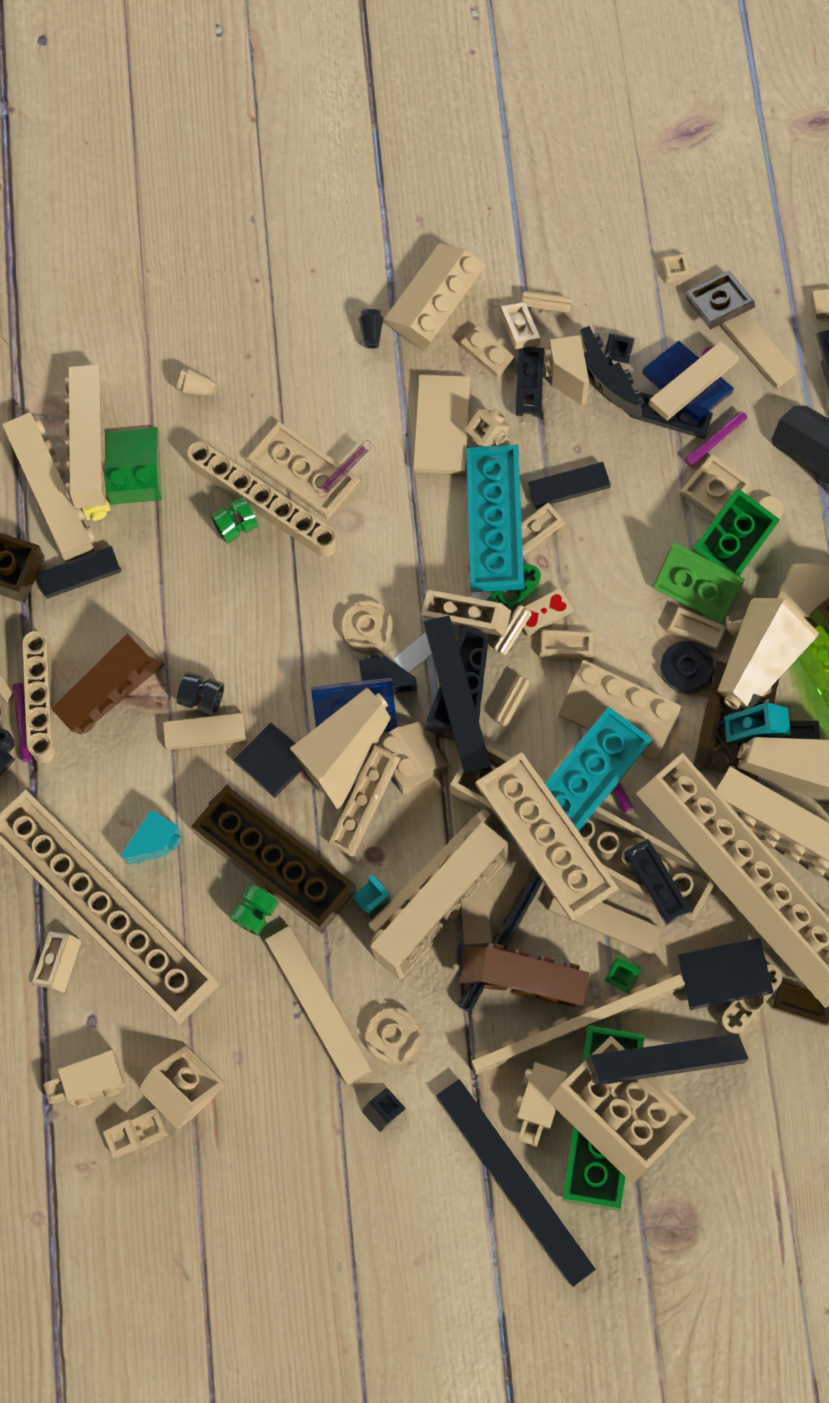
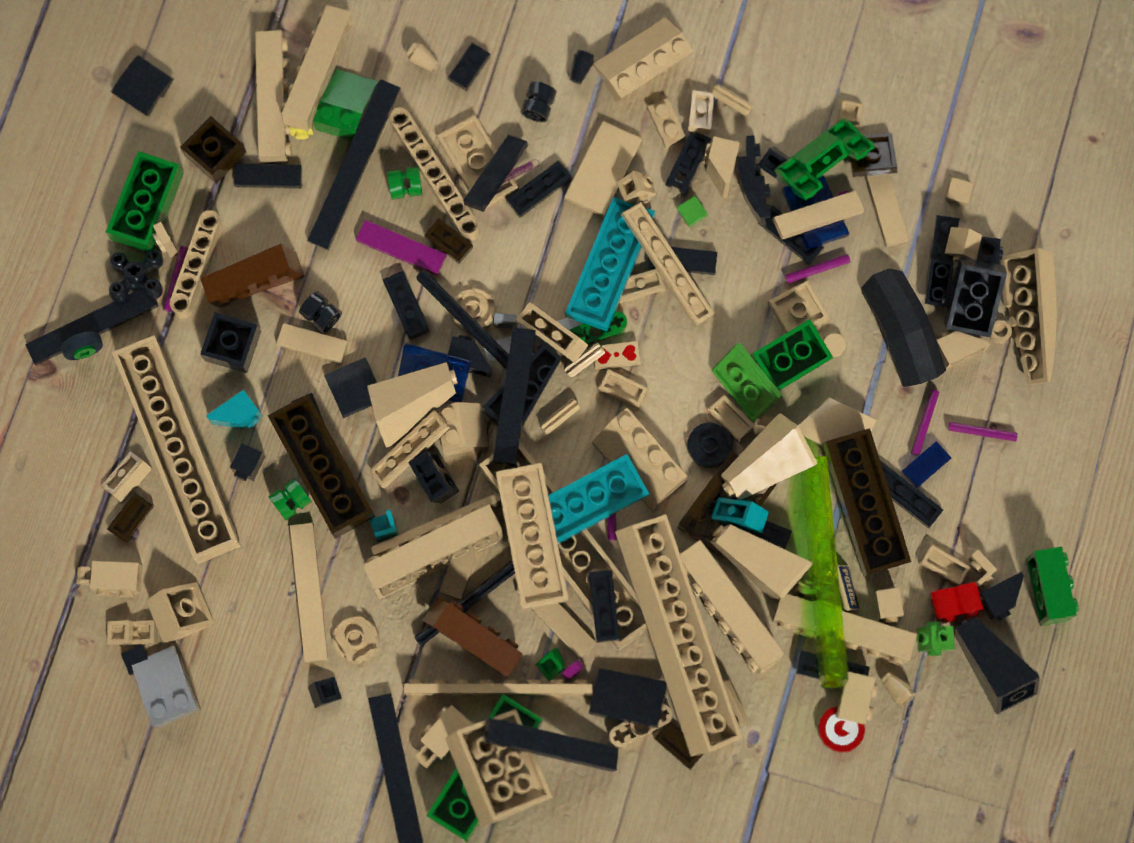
camera: 20 degrees right, 5 degrees up
none -> dark brown tile [107,492,154,543]
none -> black tile [121,644,148,676]
none -> light grey slope [132,645,201,728]
none -> black brick [200,312,261,373]
none -> black brick [230,443,265,482]
none -> black tile [307,79,401,251]
none -> magenta tile [356,220,447,276]
none -> black tile [382,271,430,341]
none -> black brick [409,451,459,504]
none -> black axle [416,270,509,370]
none -> dark brown plate [424,218,473,264]
none -> black plate [448,43,491,91]
none -> black tile [463,135,528,212]
none -> light grey tile [494,313,518,329]
none -> black tile [506,160,572,218]
none -> black wheel [520,82,557,122]
none -> magenta tile [561,659,585,680]
none -> tan tile [621,202,715,327]
none -> bright green tile [677,196,708,227]
none -> green bracket [774,118,875,200]

